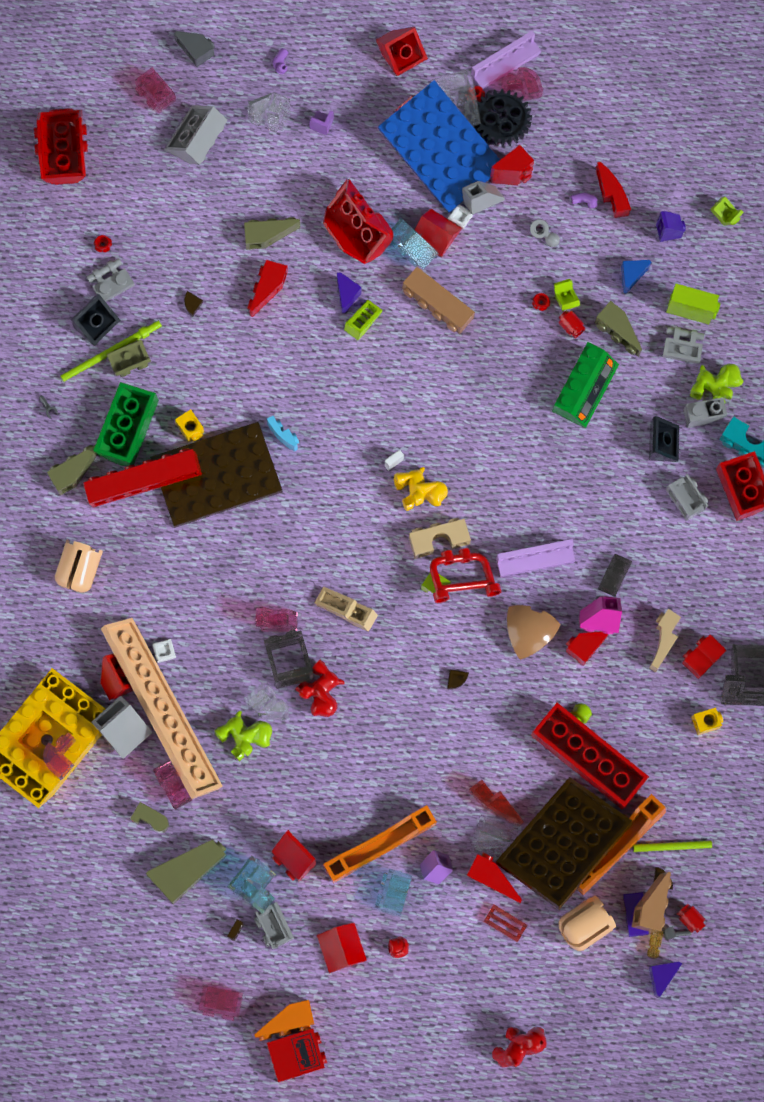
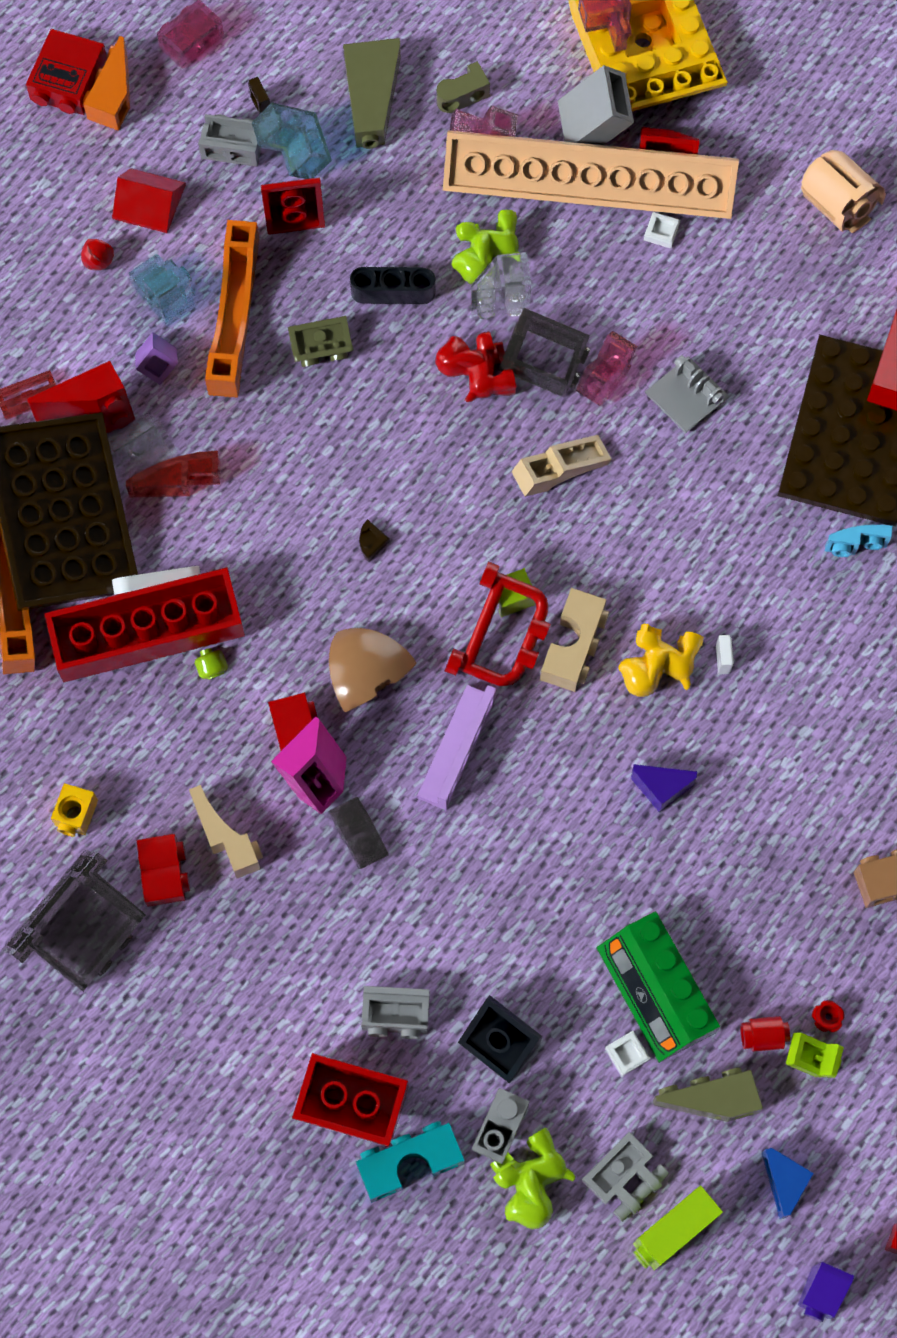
camera: 130 degrees right, 5 degrees down
none -> white beam [112,566,201,595]
none -> olive bracket [287,316,354,367]
none -> black beam [350,267,436,304]
none -> white tile [605,1031,651,1077]
none -> dark purple slope [631,764,697,813]
none -> light grey hinge [645,355,729,433]

